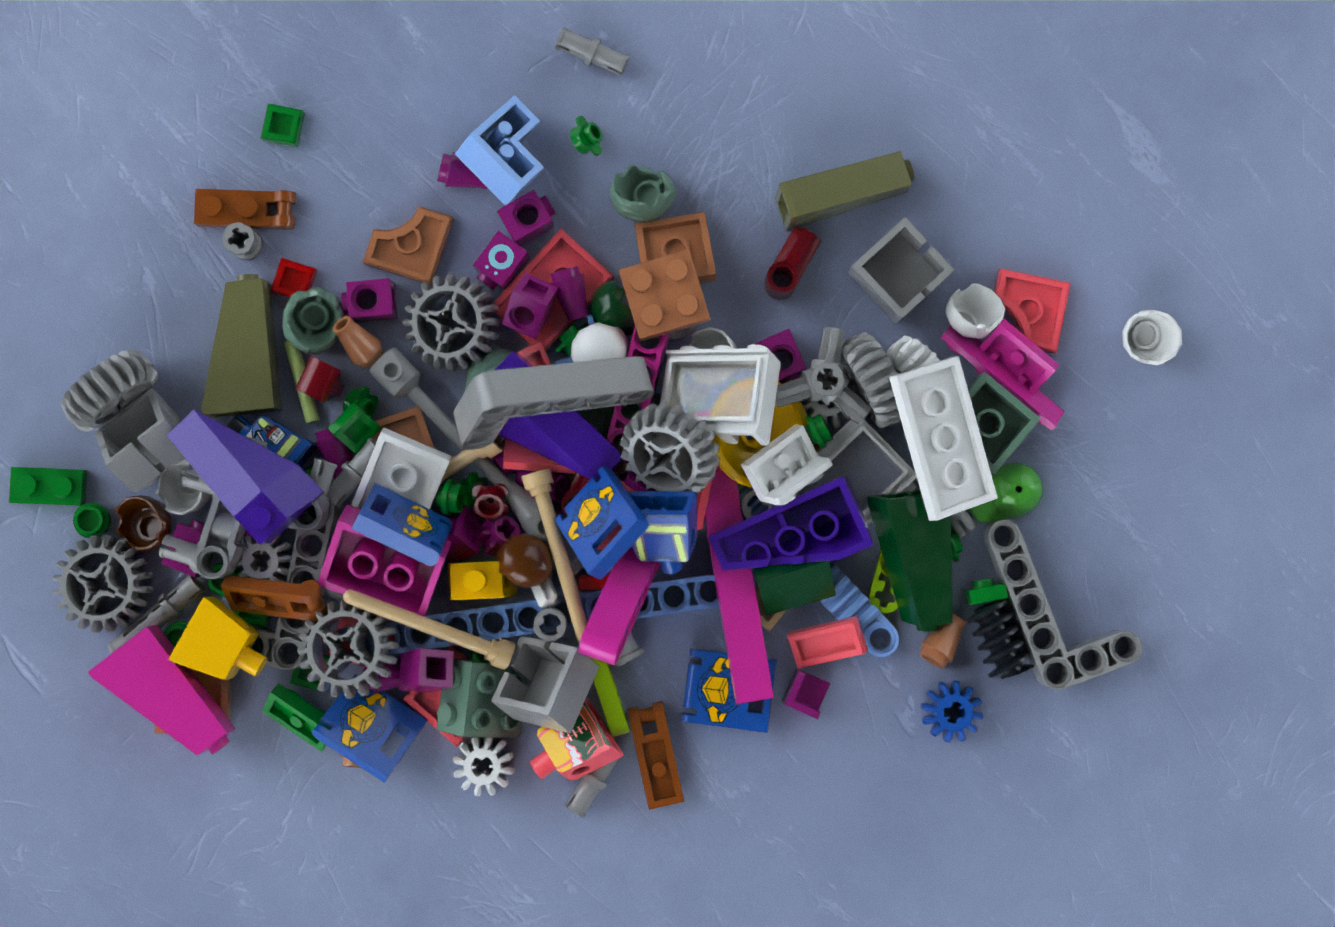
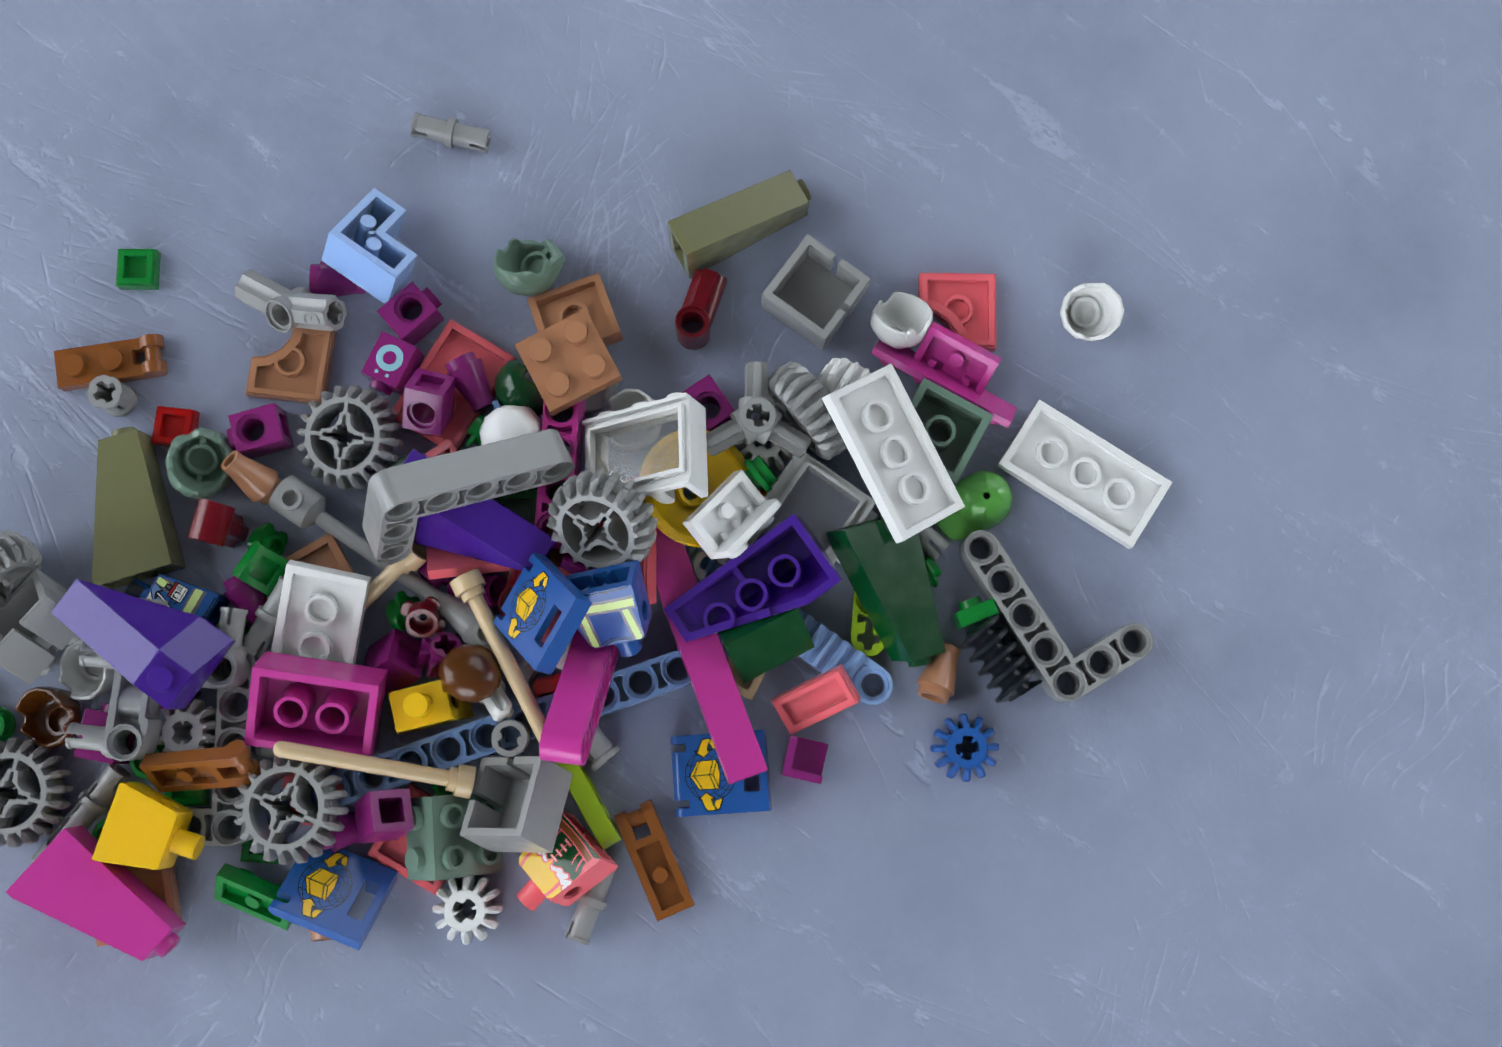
camera: 15 degrees left, 5 degrees down
yellowish green piece [284,341,320,424] -> none
blue container [351,483,452,566] -> none
green plate [436,479,466,516] -> none
green plate [570,116,603,156] -> none
none -> light grey piece [235,269,348,333]
none -> white plate [997,399,1173,549]

